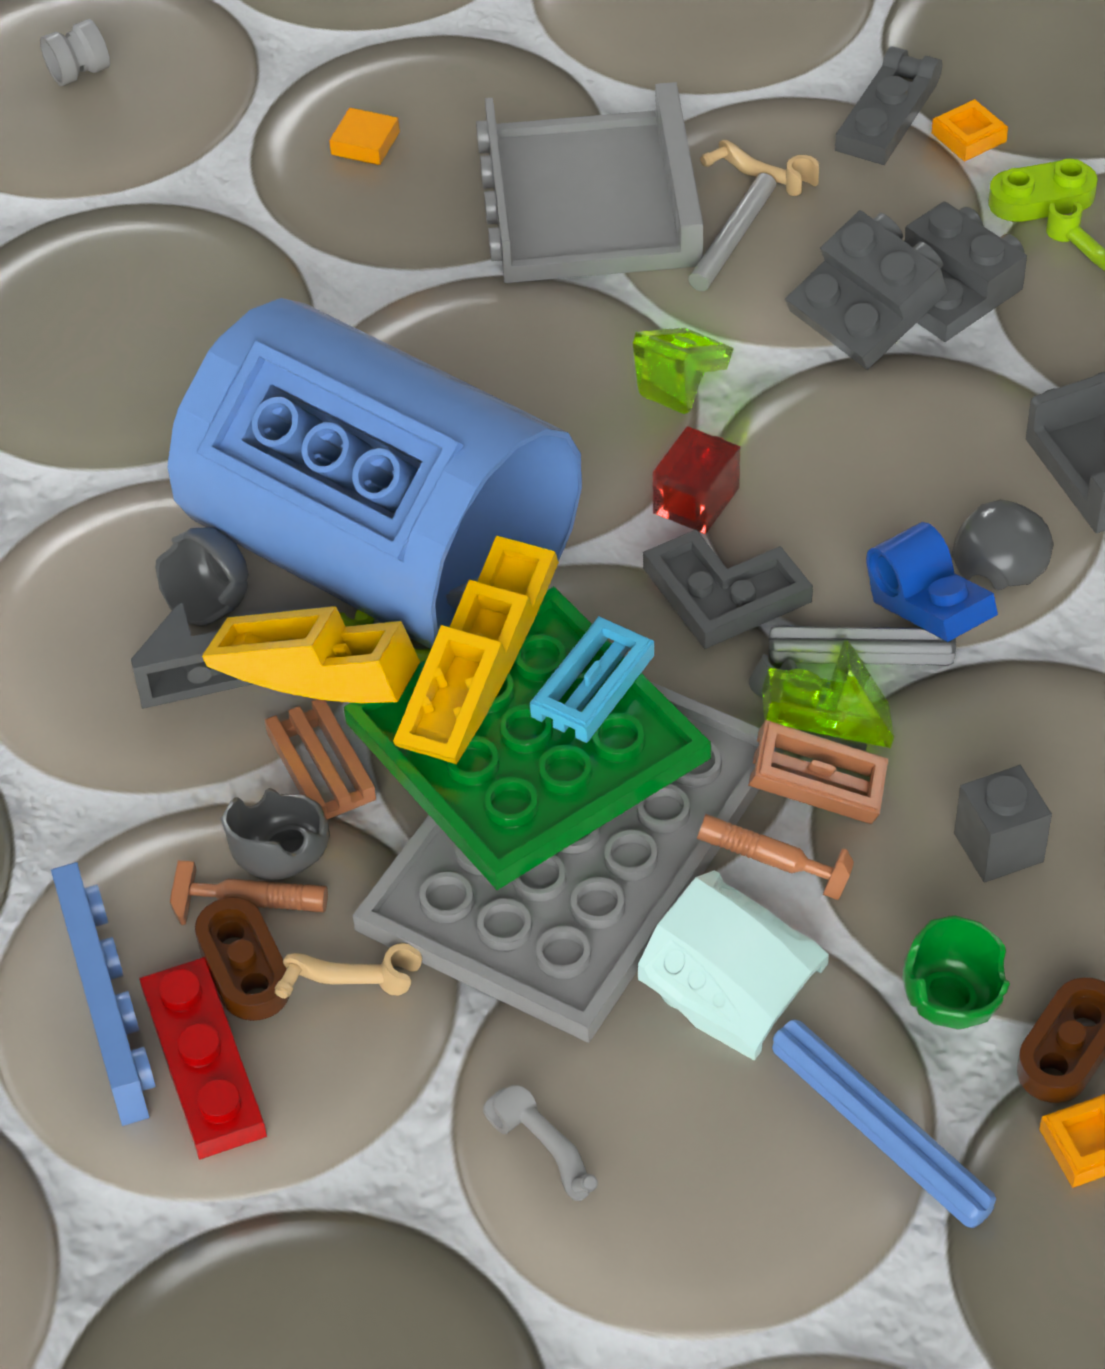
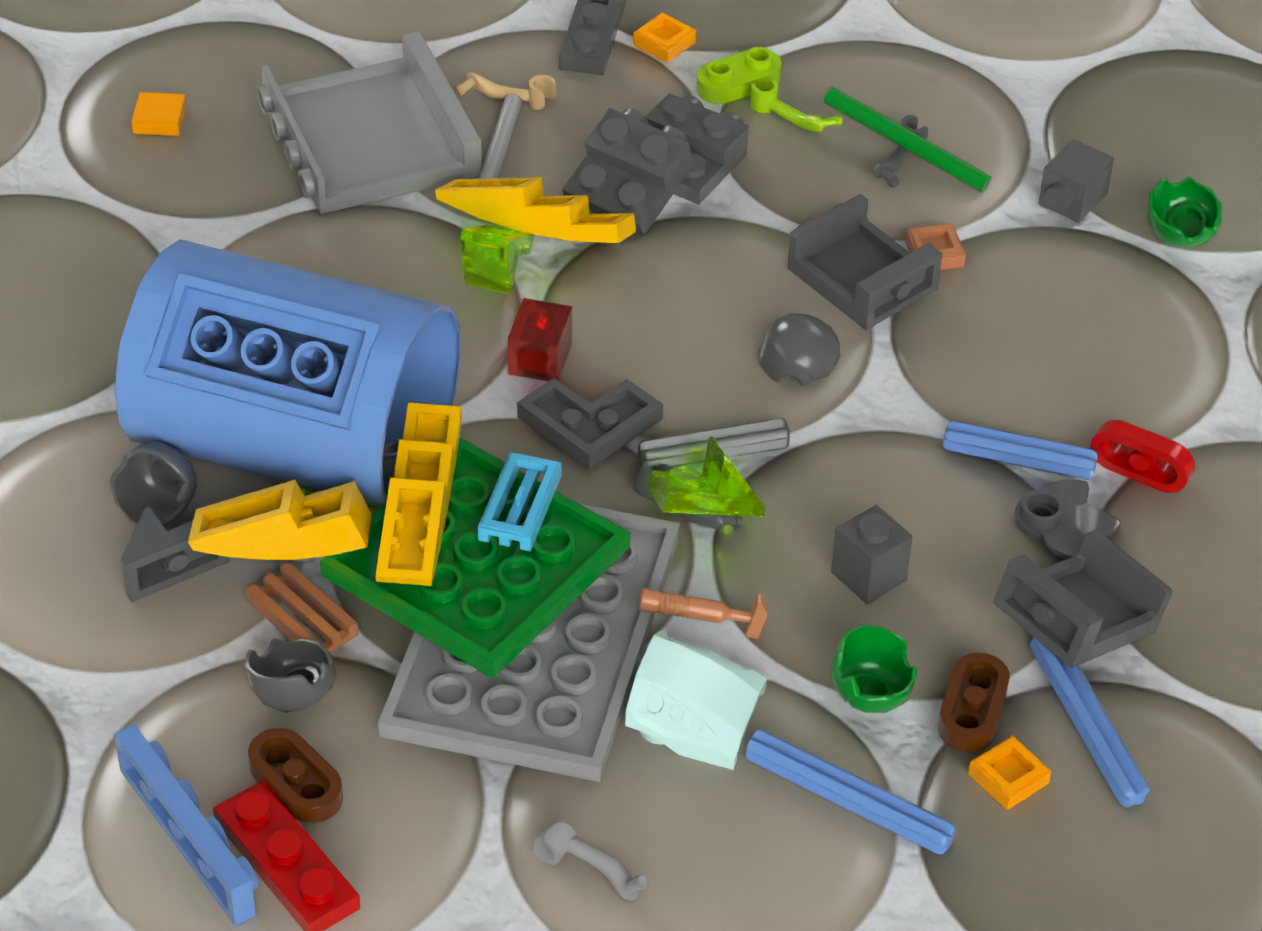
camera: 20 degrees left, 5 degrees down
nougat piece [170,860,328,925] -> none
tan piece [275,943,422,999] -> none
nougat tile [748,720,888,824] -> none
blue plate [866,522,998,642] -> none
none -> yellow slope [435,177,636,243]

